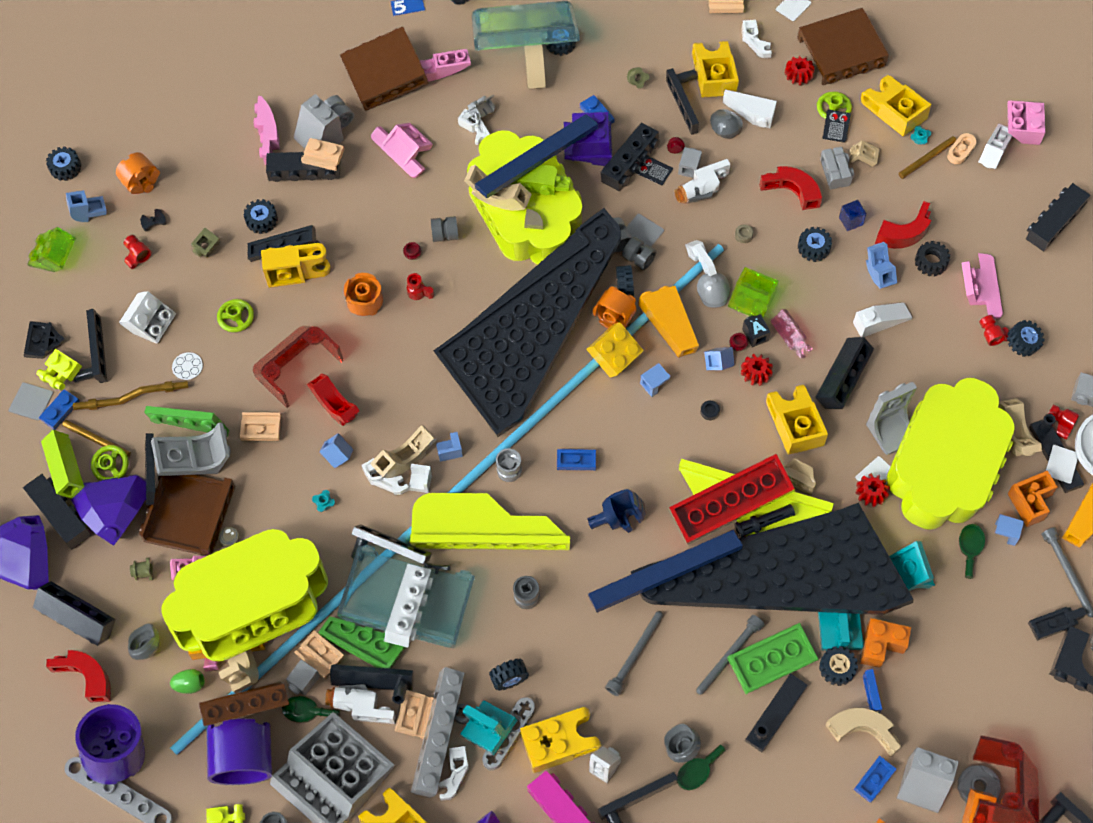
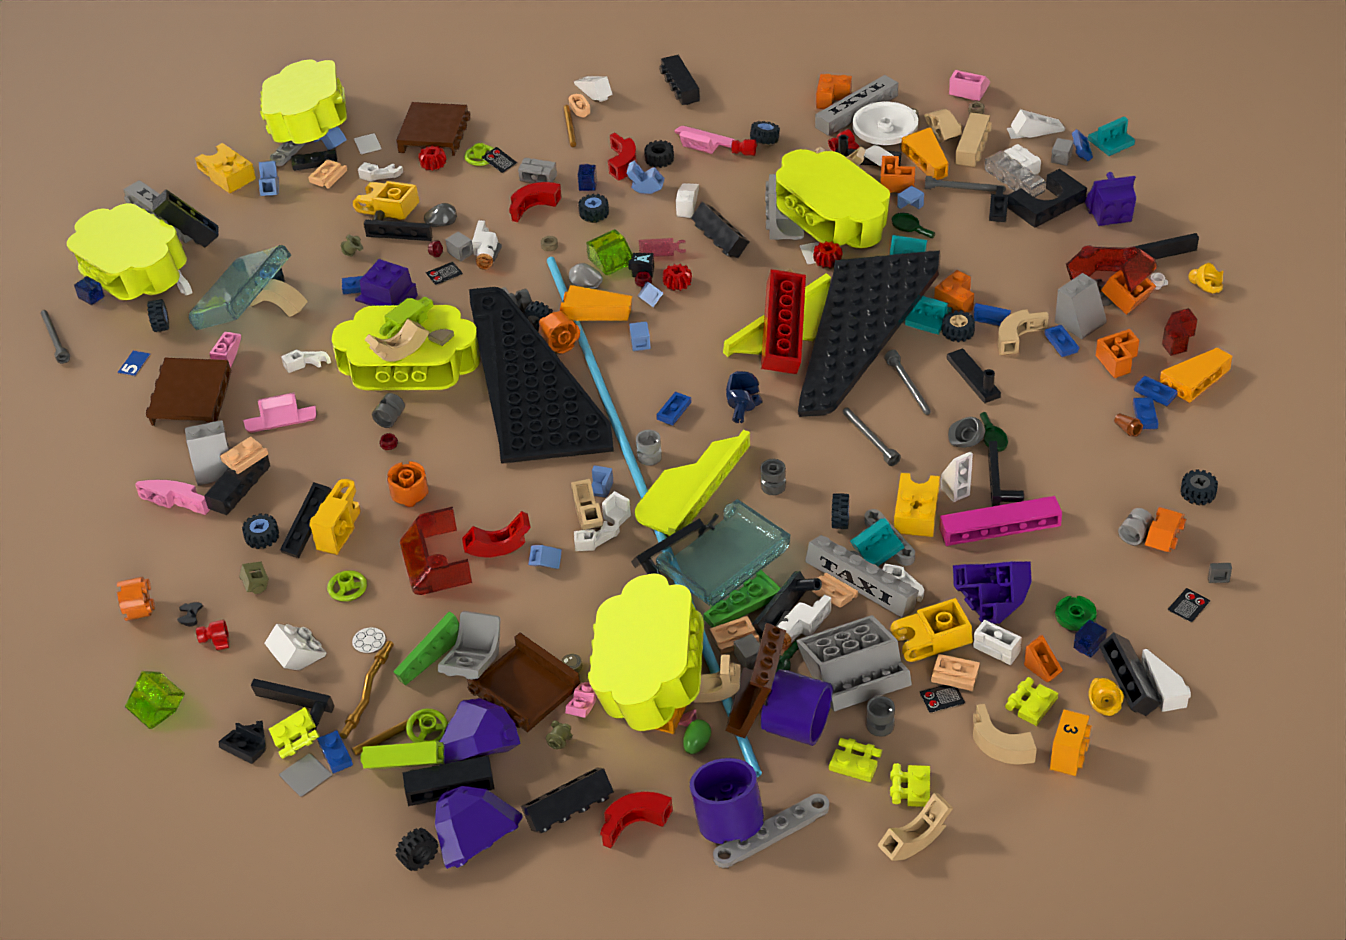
camera: 60 degrees left, 20 degrees down
black wheel [46,146,81,181] -> none
medium blue brick [66,190,107,222] -> none
dark grey hat [128,624,159,660] -> none
black piece [145,433,155,505] -> none
light nougat plate [240,412,281,441] -> none
teal plate [312,490,335,512] -> none
white brick [384,564,433,647] -> none
red piece [406,273,434,300] -> none
light grey hinge [464,95,495,120] -> none
dark blue tile [475,114,598,198] -> none
yellow brick [586,322,644,378] -> none
dark blue tile [588,530,743,613] -> none
black brick [600,122,660,191] -> none
white piece [685,240,717,276] -> none
black tile [700,400,720,421] -> none
white slope [723,90,777,128] -> none
bright green plate [727,623,819,695] -> none
black pin [734,504,795,538] -> none
yellow brick [766,385,828,455] -> none
tan bracket [849,140,879,167] -> none
yellow brick [861,75,931,136] -> none
teal plate [910,126,931,145] -> none
bright pink slope [1007,101,1045,145] -> none

